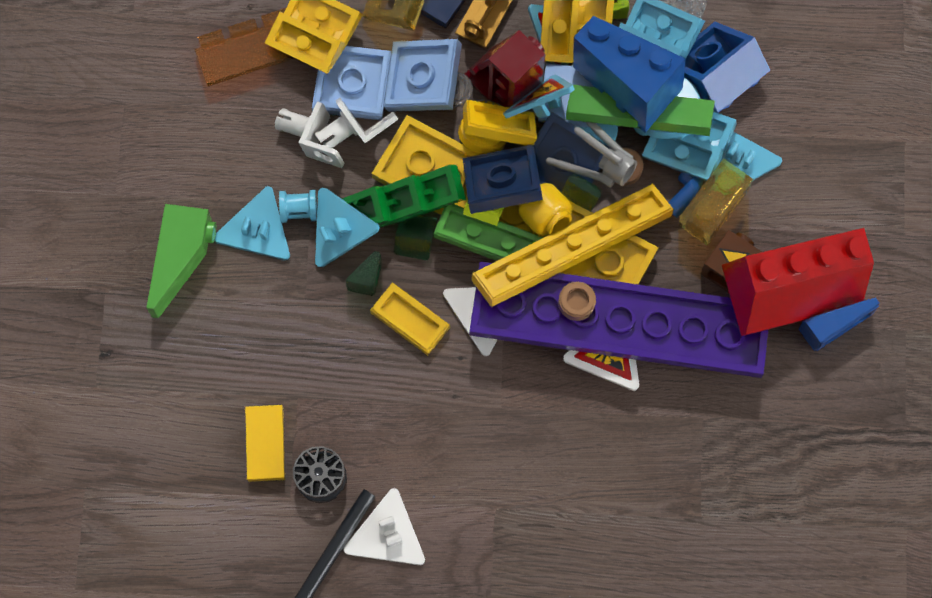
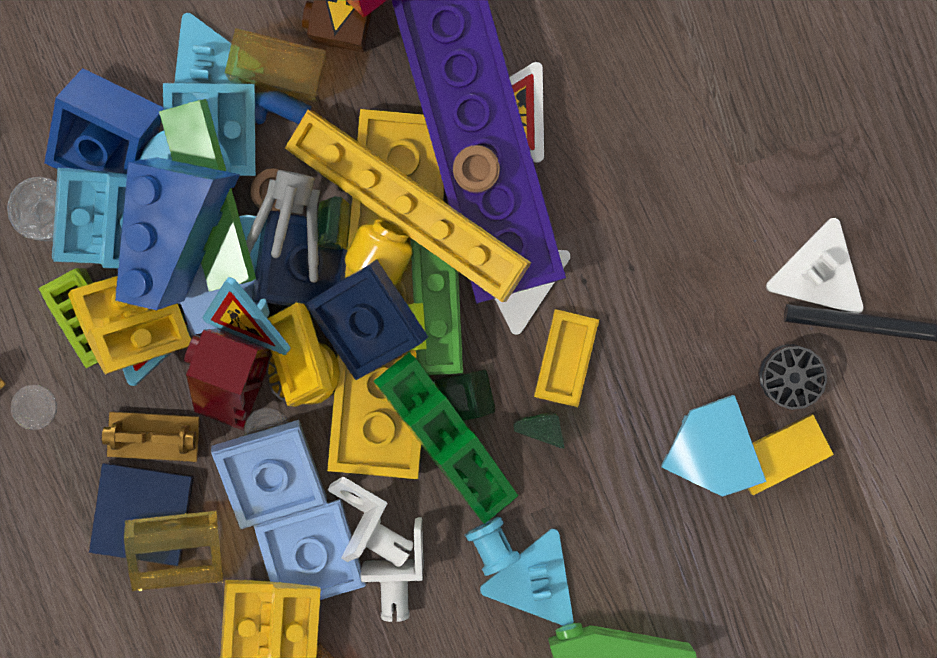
camera: 110 degrees left, 15 degrees up
medium azure piece [315,188,380,267] -> none
none -> medium azure slope [661,395,766,497]

